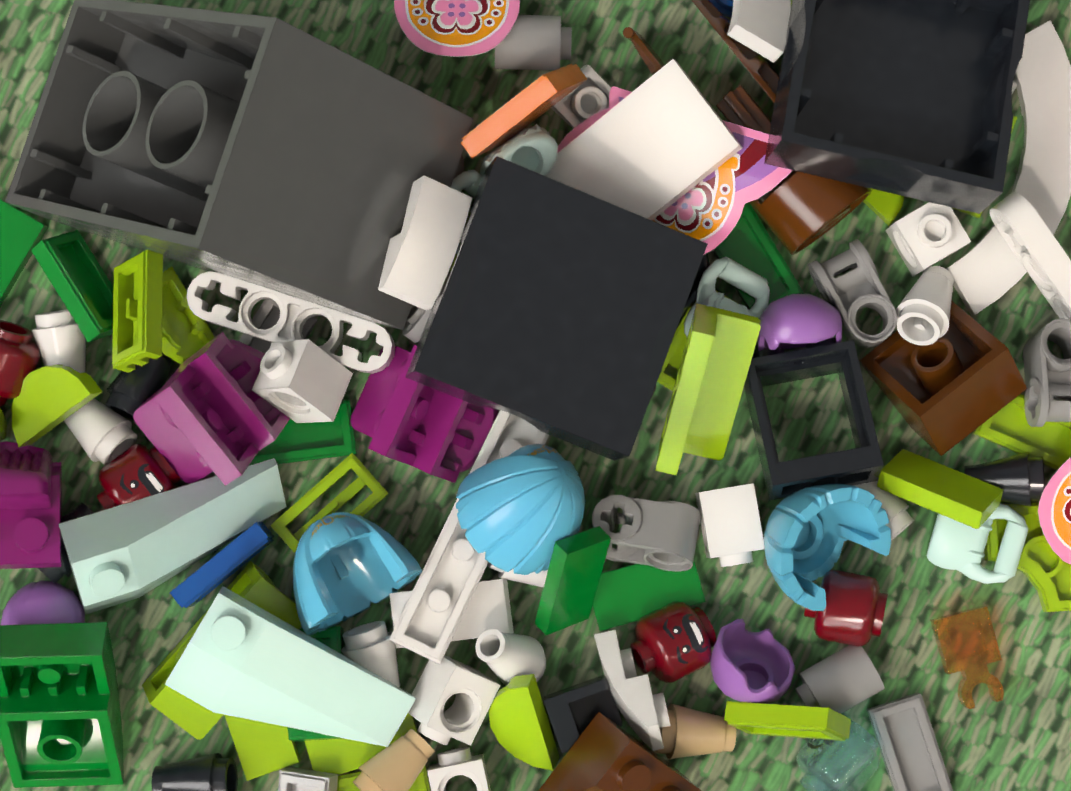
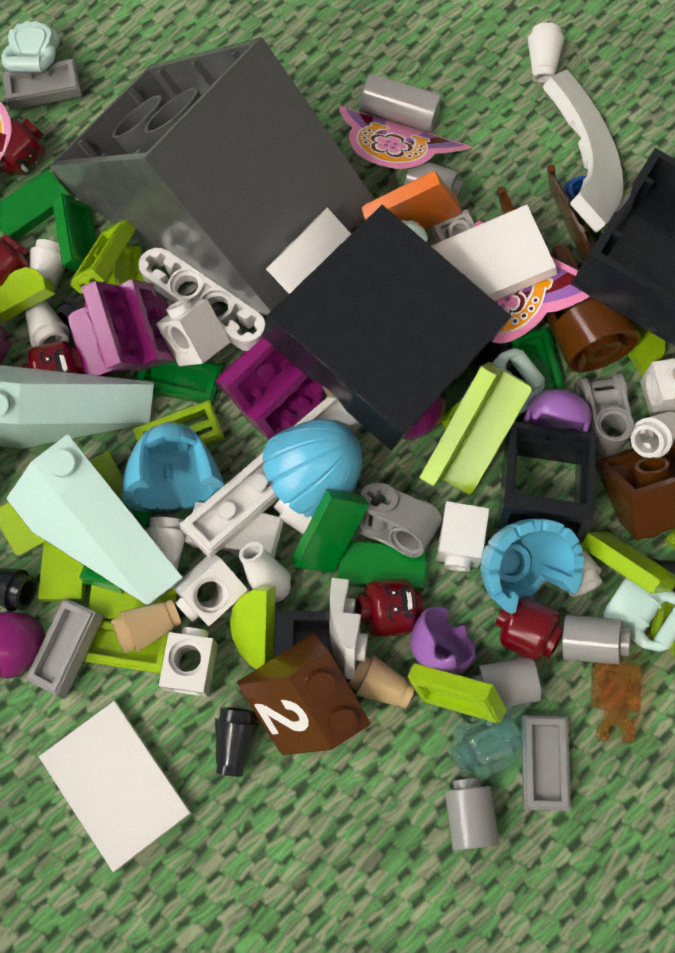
camera: 25 degrees right, 15 degrees down
blue tile [170,522,275,608] -> none
none -> light grey brick [563,615,631,665]

